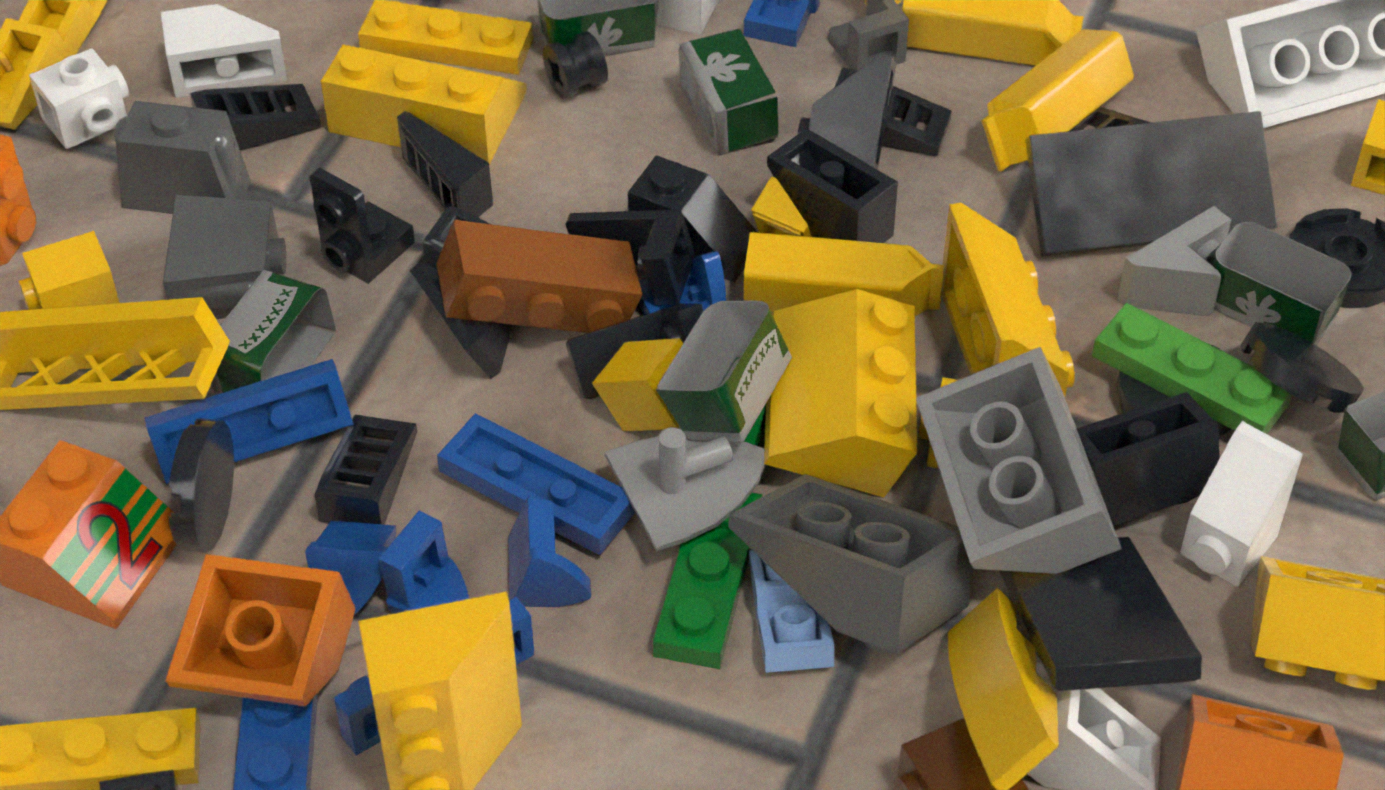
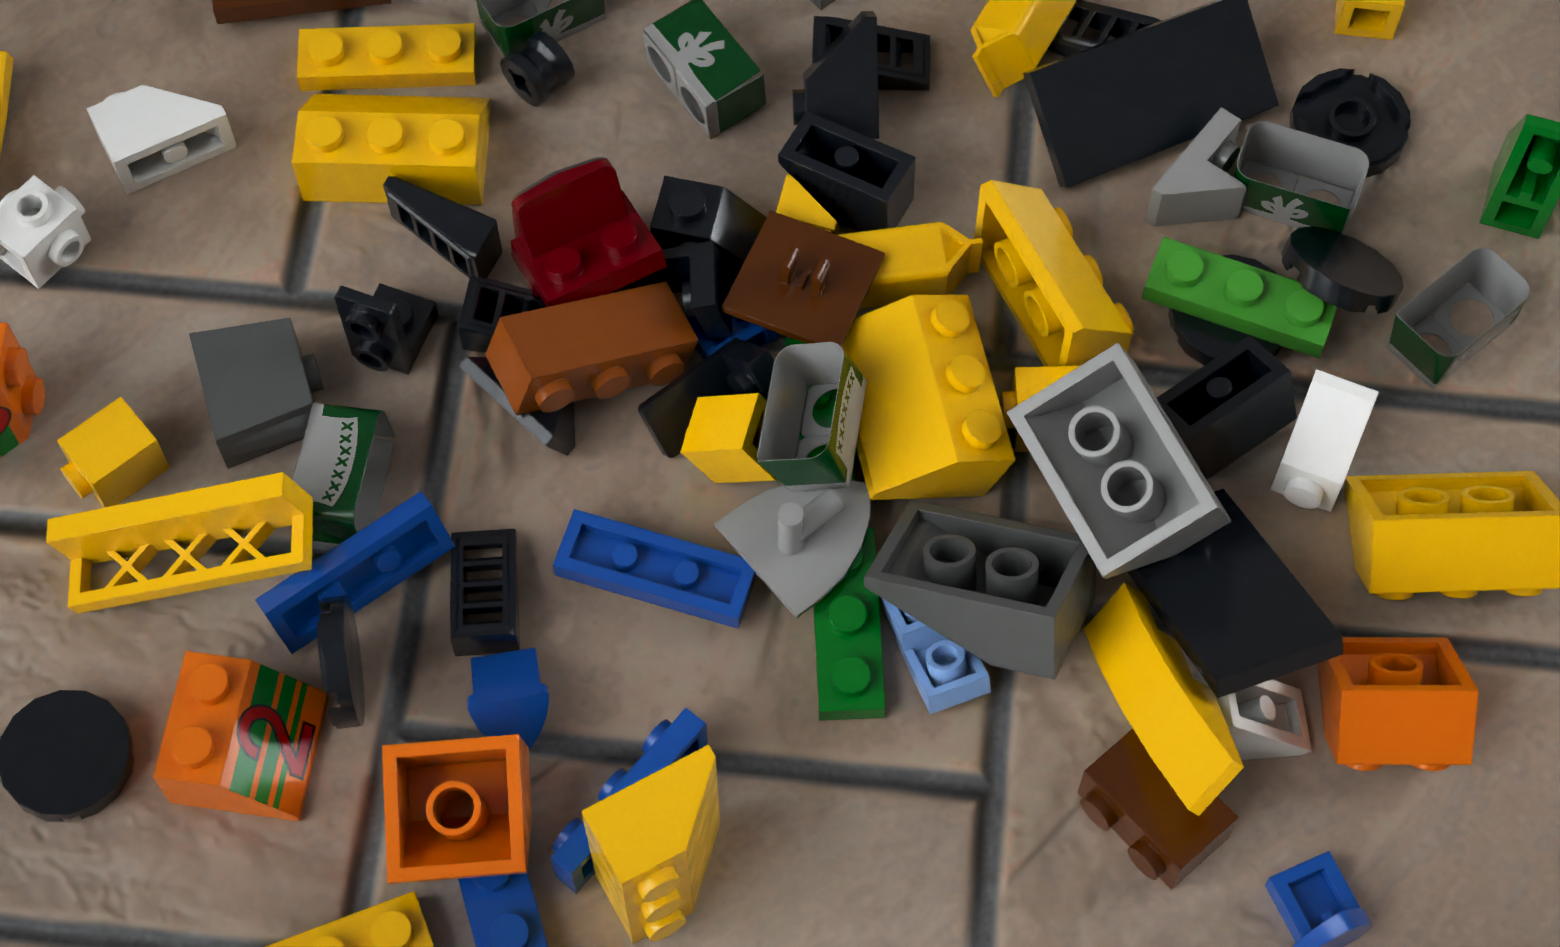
camera: 15 degrees left, 15 degrees up
dark grey torso [114,101,251,214] -> none
black slope [190,83,321,150] -> none
blue tile [379,510,469,614] -> none
blue tile [508,497,591,607] -> none
none -> dark red piece [510,157,667,307]
none -> reddish brown piece [721,210,885,347]

